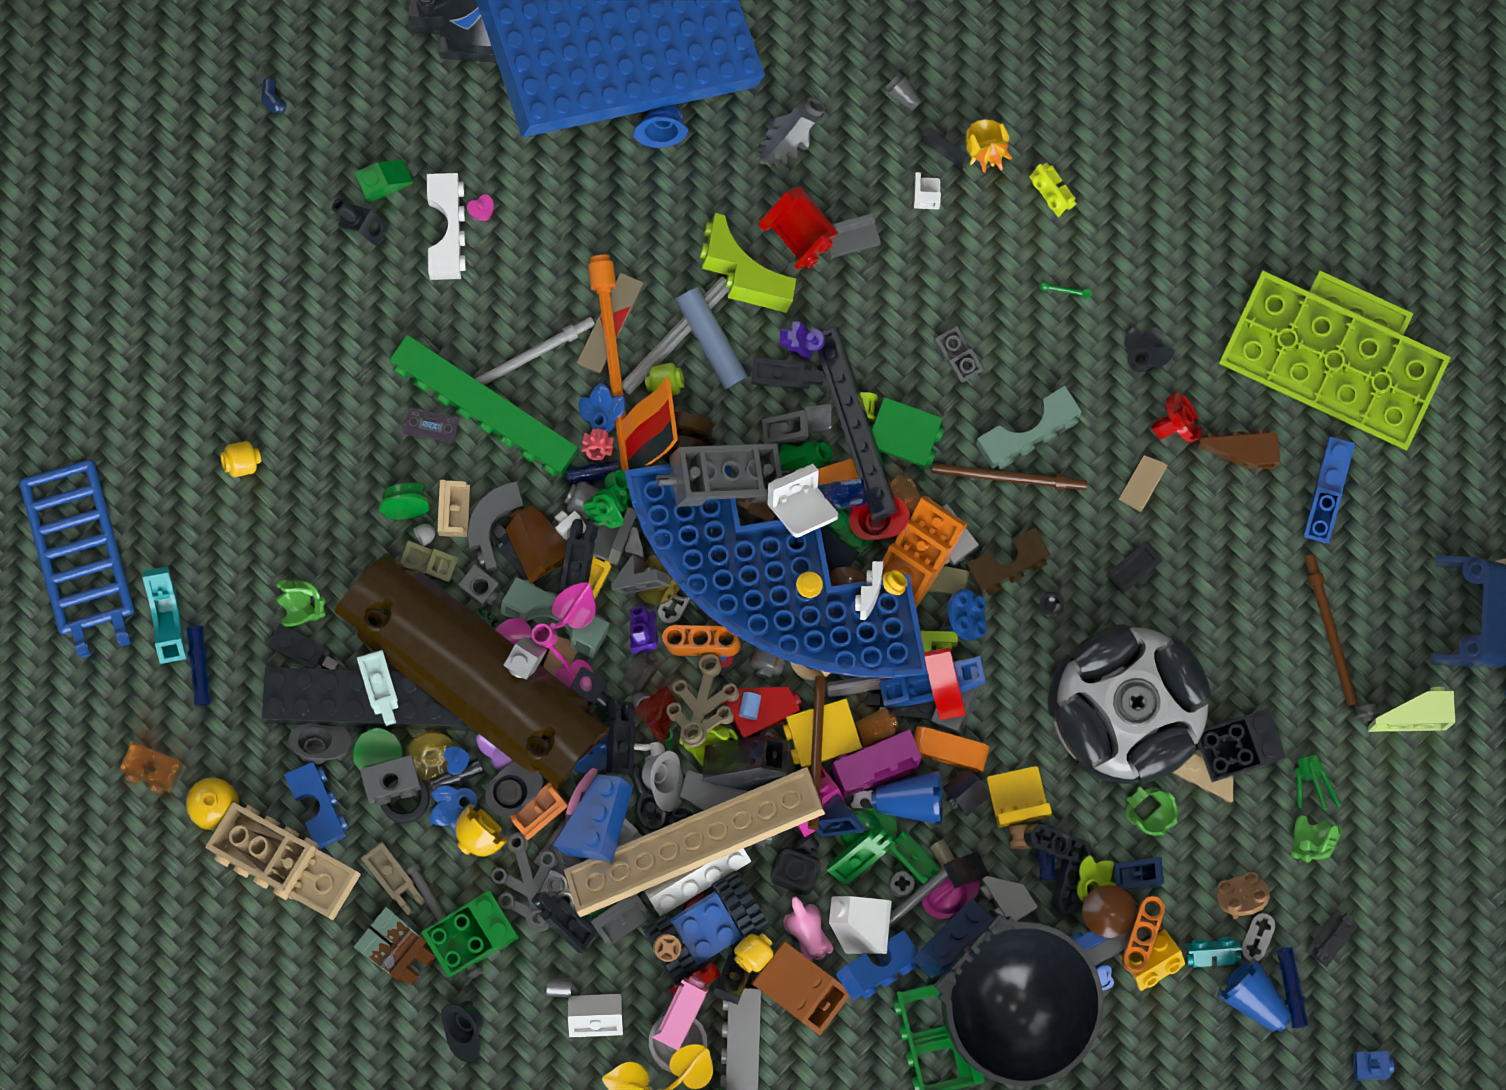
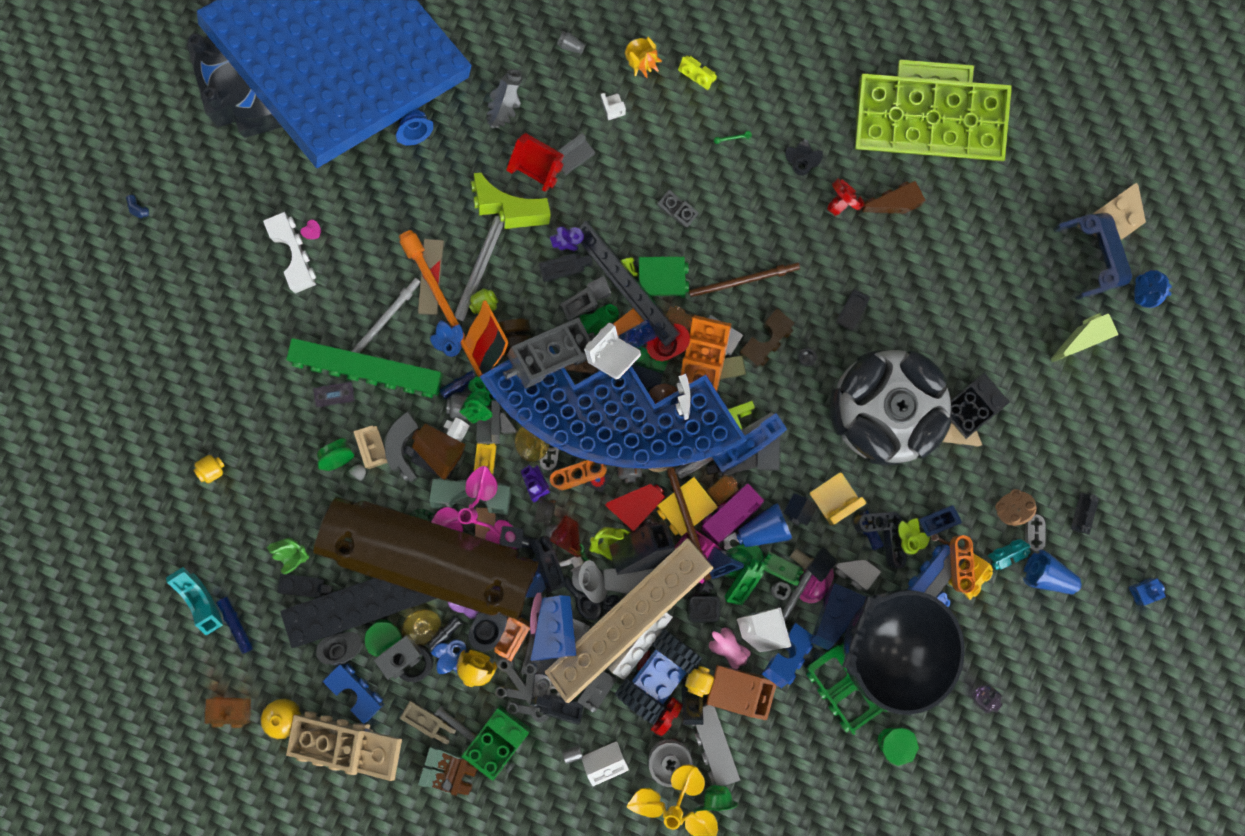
camera: 20 degrees left, 5 degrees up
blue bar [19,460,134,658] -> none
black bracket [332,197,388,245] -> none
green slope [354,160,414,204] -> none
light aqua hinge [357,650,398,726] -> none
olive slope [399,541,458,583] -> none
black piece [441,1000,484,1063] -> none
blue piece [443,747,469,775] -> none
dark grey brick [458,565,501,608] -> none
light grey brick [504,636,547,679] -> none
black hinge [559,519,598,591] -> none
coral gear [581,429,614,460] -> none
dark grey slope [612,555,670,595] -> none
bright pink window [651,976,709,1050] -> none
medium nougat wheel [653,934,681,962] -> none
dark tan plant [666,654,740,747] -> none
sand blue brick [675,287,748,390] -> none
medium blue hinge [739,692,761,720] -> none
yellow plate [796,572,823,598] -> none
yellow plate [882,570,907,595] -> none
orange beam [914,726,990,773] -> none
black tile [921,127,969,169] -> none
slope [924,647,966,720] -> none
blue plate [946,589,987,641] -> none
sand green arch [976,386,1082,470] -> none
medium nougat wheel [1009,825,1031,849] -> none
reddish brown dish [1082,885,1136,938] -> none
tan slope [1119,455,1168,512] -> none
bright green helmet [1125,786,1178,836] -> none
clear blue pin [1276,947,1309,1029] -> none
bright green helmet [1291,815,1342,862] -> none
green plant [1294,755,1341,811] -> none
blue slope [1303,437,1355,544] -> none
reddish brown bar [1304,554,1358,706] -> none
dark grey plate [1354,704,1383,723] -> none

